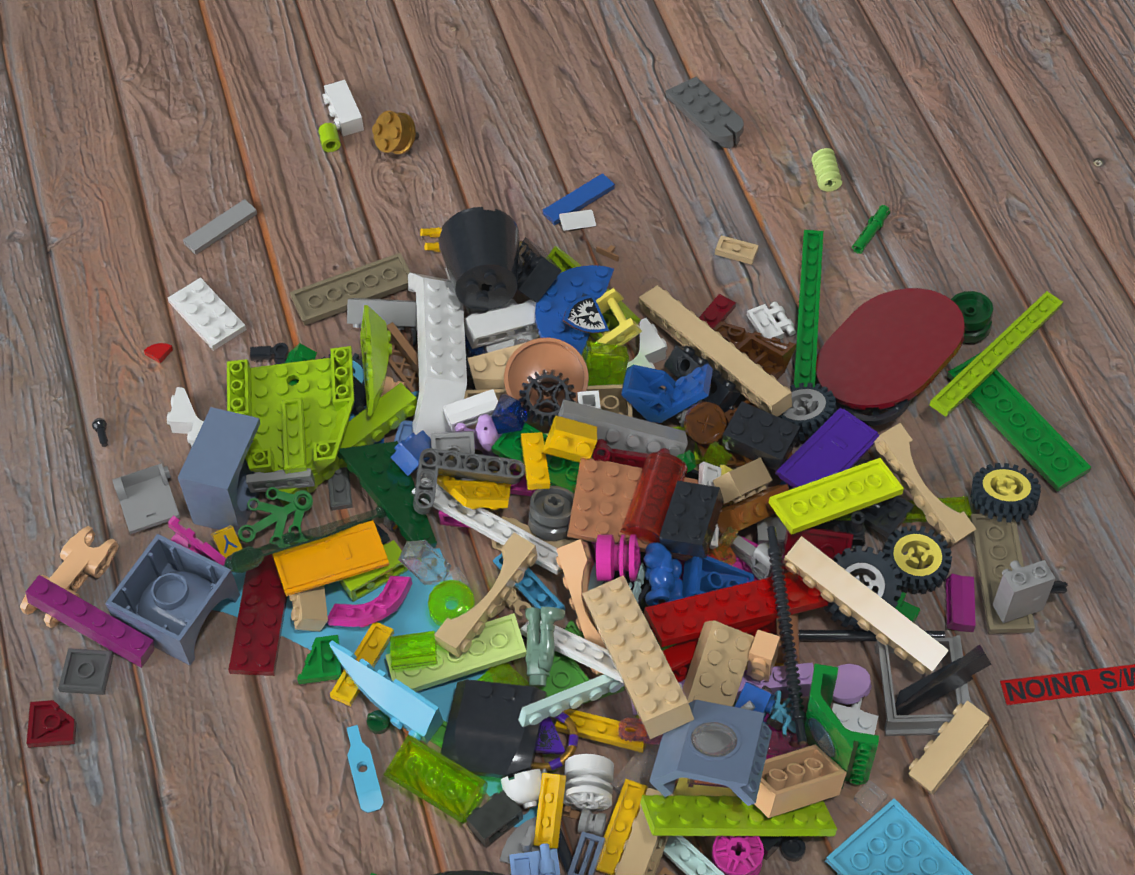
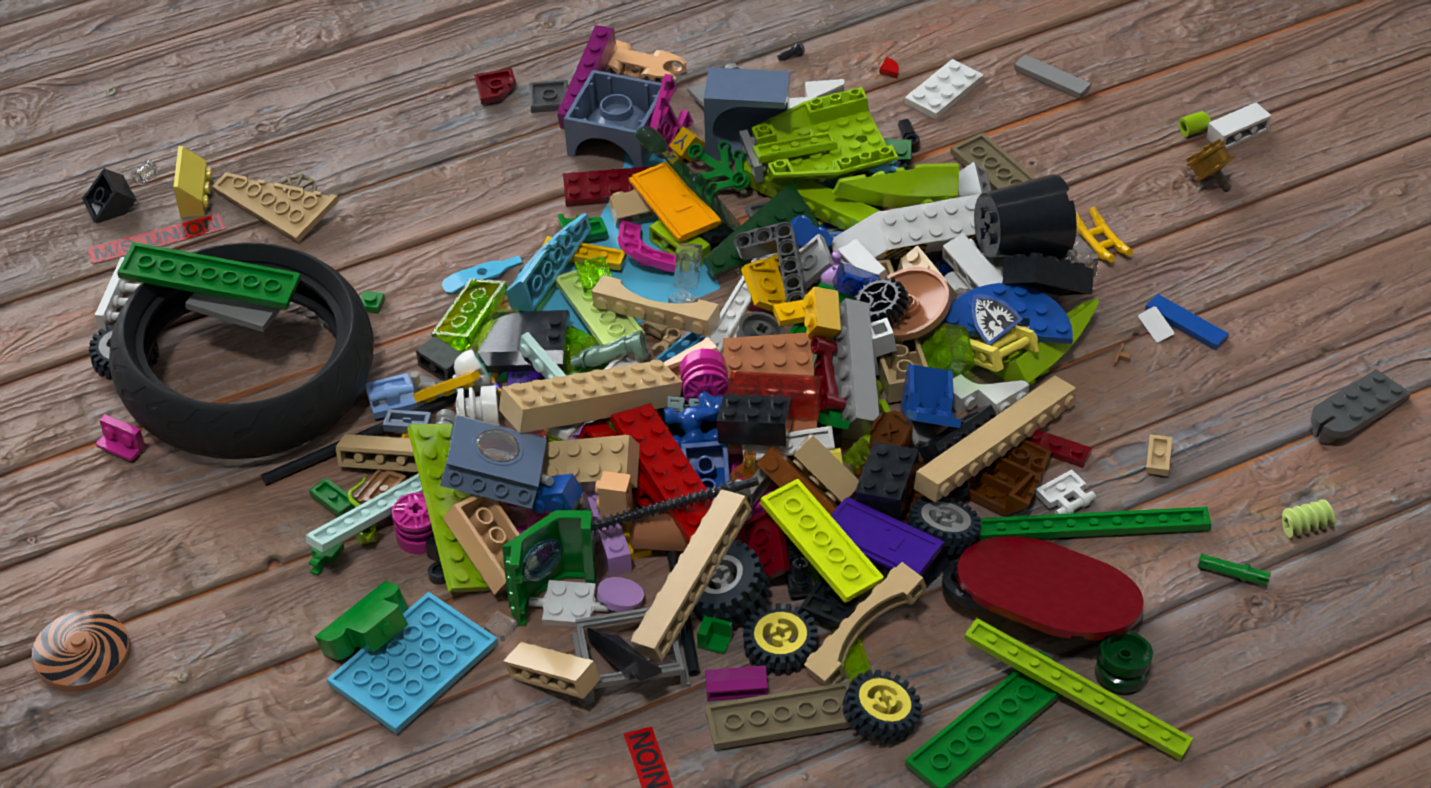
camera: 80 degrees right, 10 degrees down
clear neon green wheel [428,580,475,627] -> none
light grey piece [993,560,1068,623] -> none

